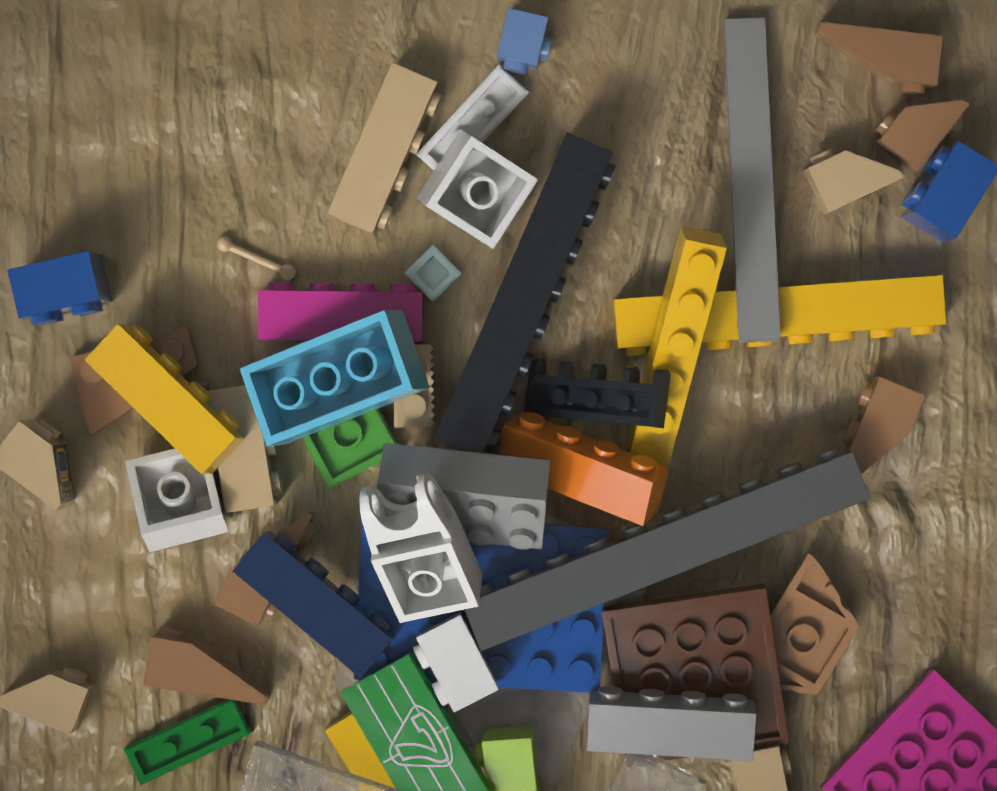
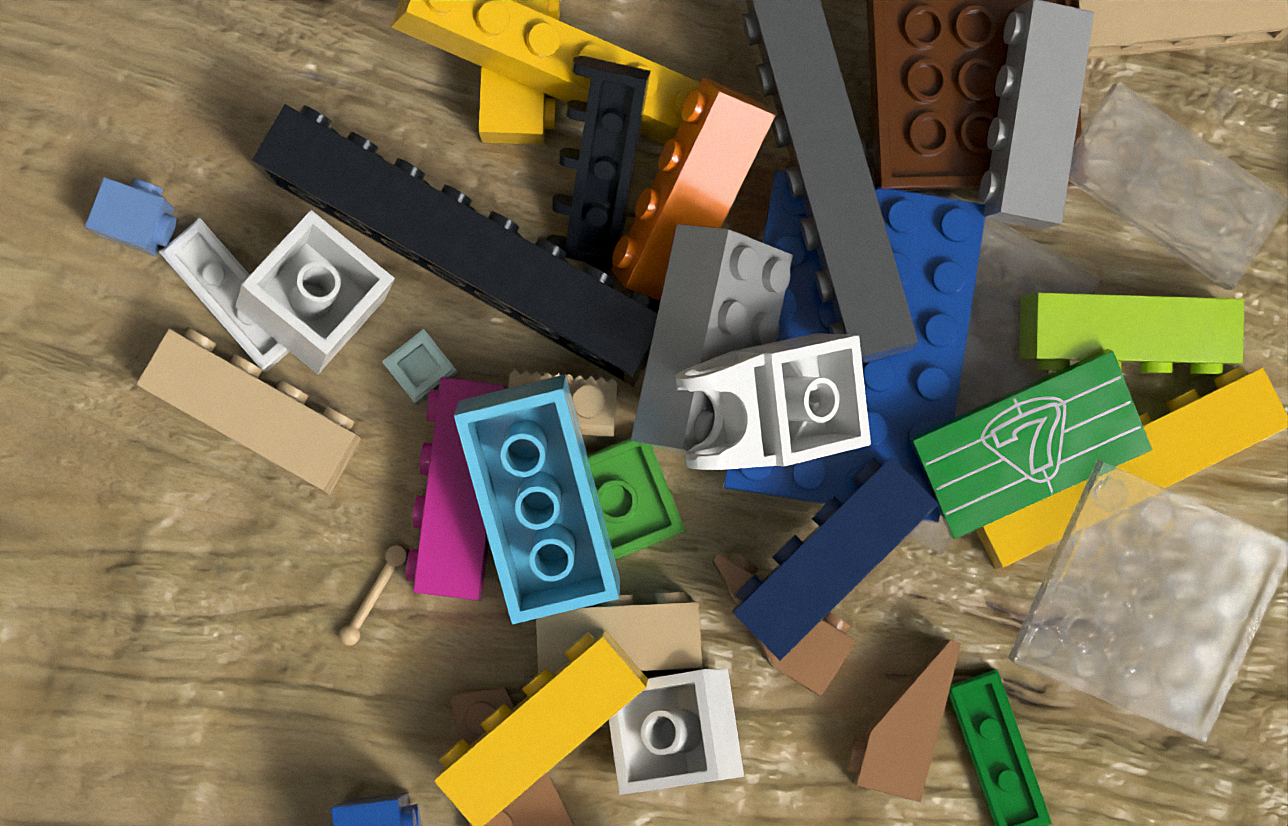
camera: 85 degrees left, 5 degrees down
white brick [413,612,499,712] -> none

